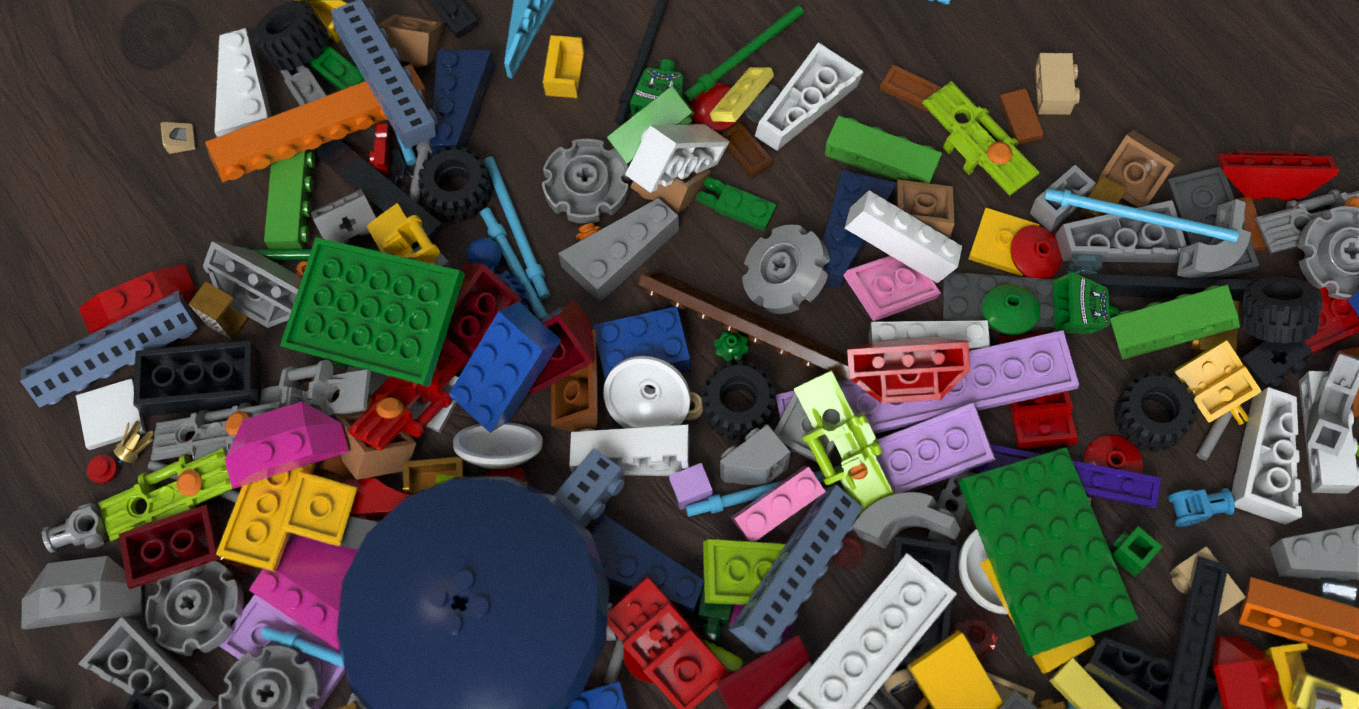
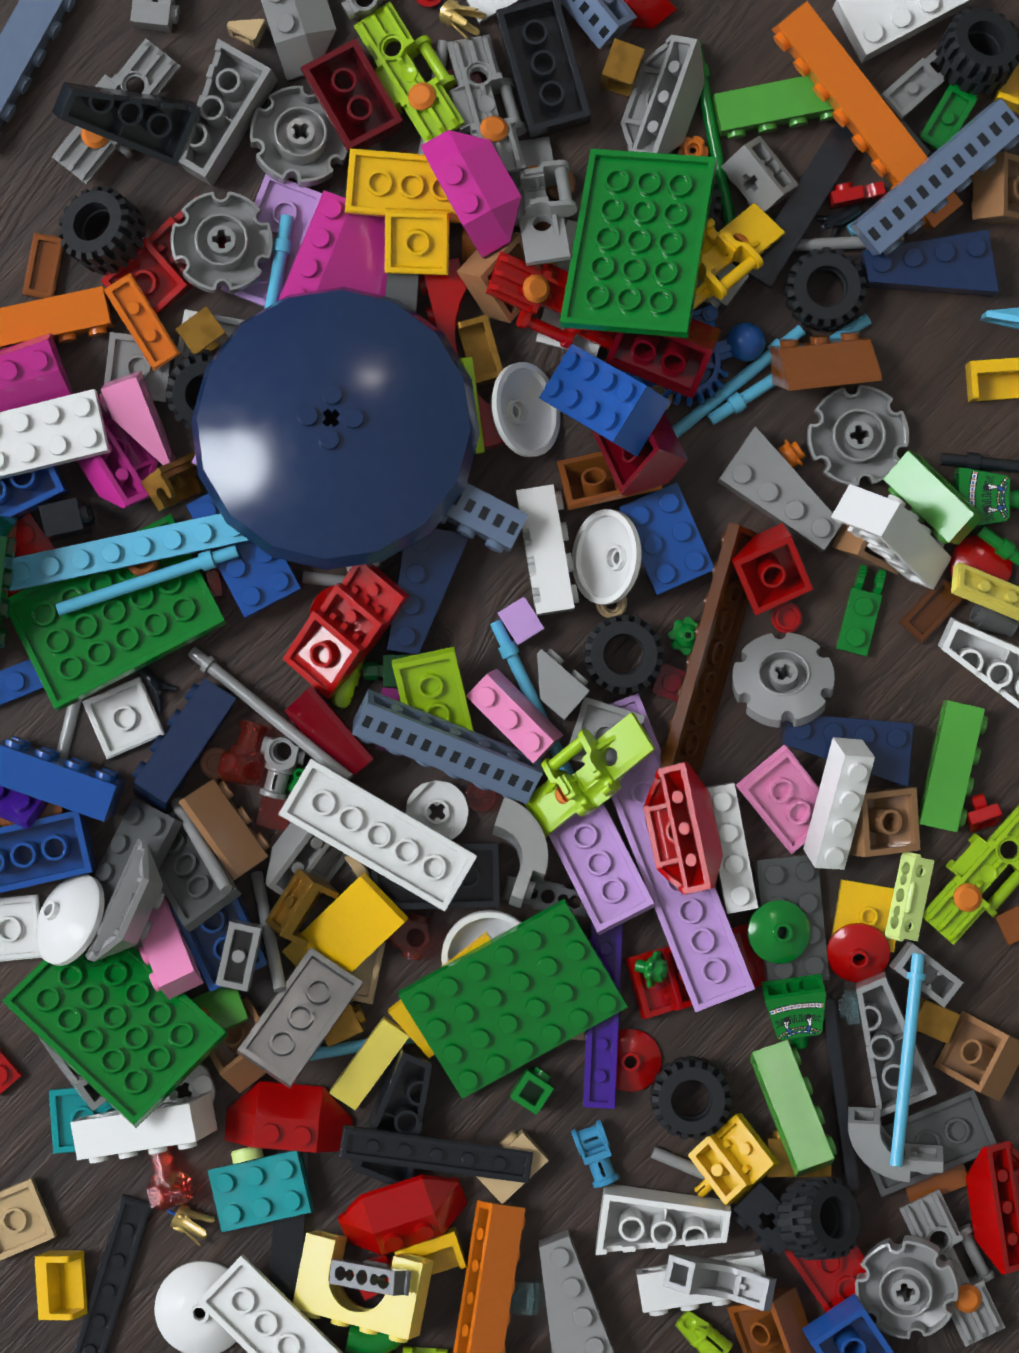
camera: 75 degrees right, 20 degrees up
none -> tan slope [226,19,267,48]
none -> white plate [406,780,469,840]
none -> green plant [635,951,668,988]
none -> dark red plate [651,663,686,702]
none -> red slope [732,523,813,616]
none -> dark orange slope [770,332,882,391]
none -> red plate [771,602,803,633]
none -> yellowish green piece [885,852,934,941]
none -> red tile [966,793,1002,833]

